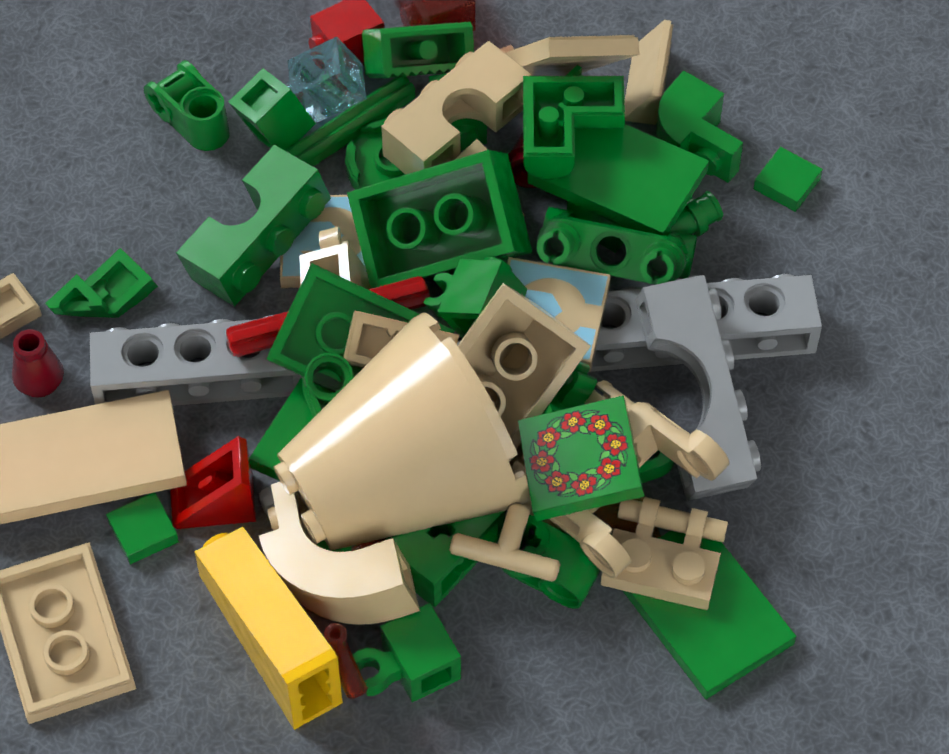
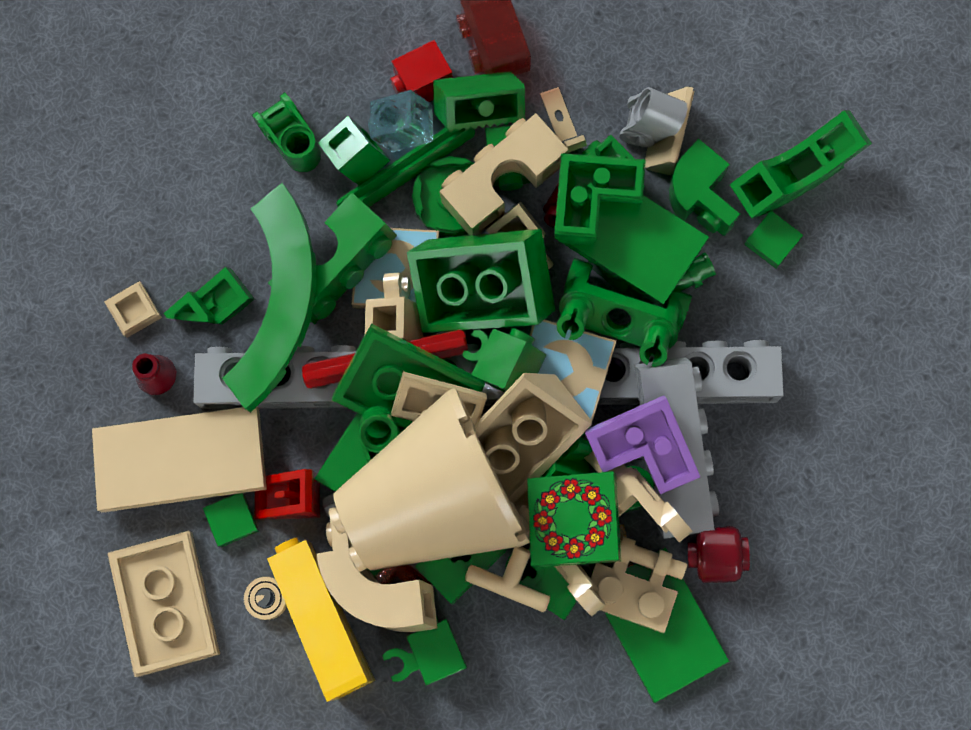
camera: 10 degrees right, 20 degrees up
clear red piece [324,623,368,699] -> none
tan tile [505,35,640,76] -> none
none -> green tile [222,183,317,413]
none -> tan tile [244,577,287,620]
none -> medium lavender plate [585,395,700,495]
none -> light grey piece [619,87,687,147]
none -> dark red head [687,526,750,583]
none -> green arch [730,110,872,218]

